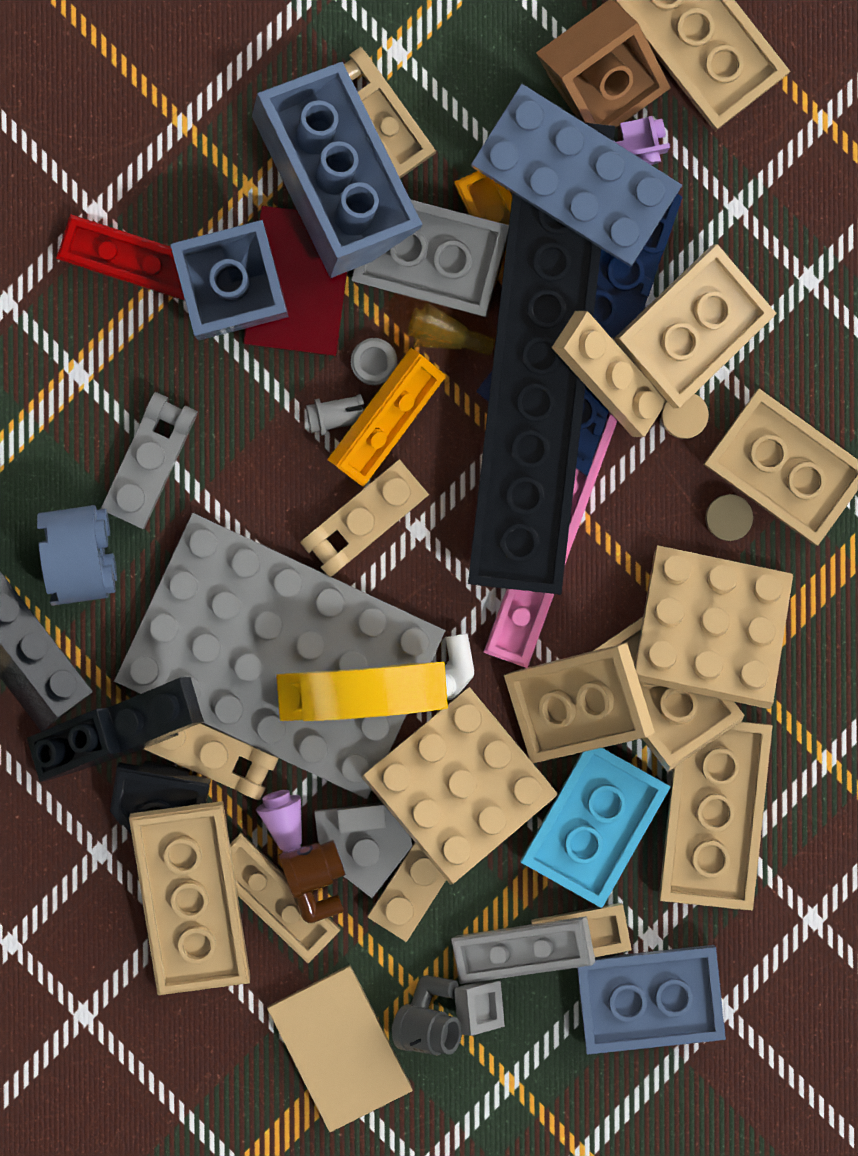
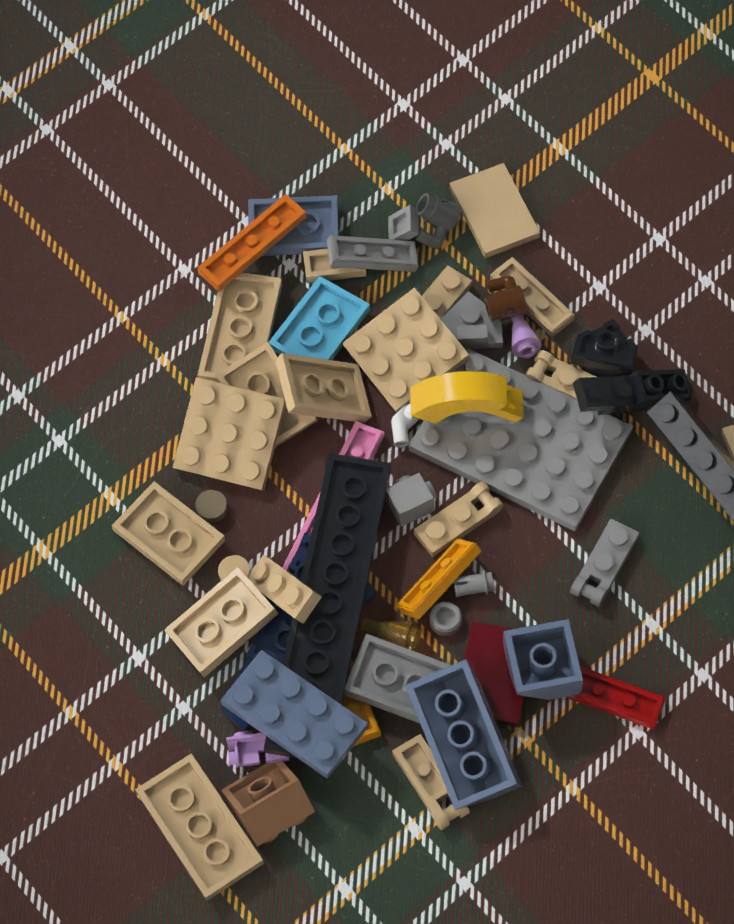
camera: 170 degrees left, 25 degrees down
sand blue brick [37,505,117,606] -> none
tan tile [129,801,250,995] -> none
none -> orange plate [197,194,307,292]
none -> light grey brick [386,473,437,527]

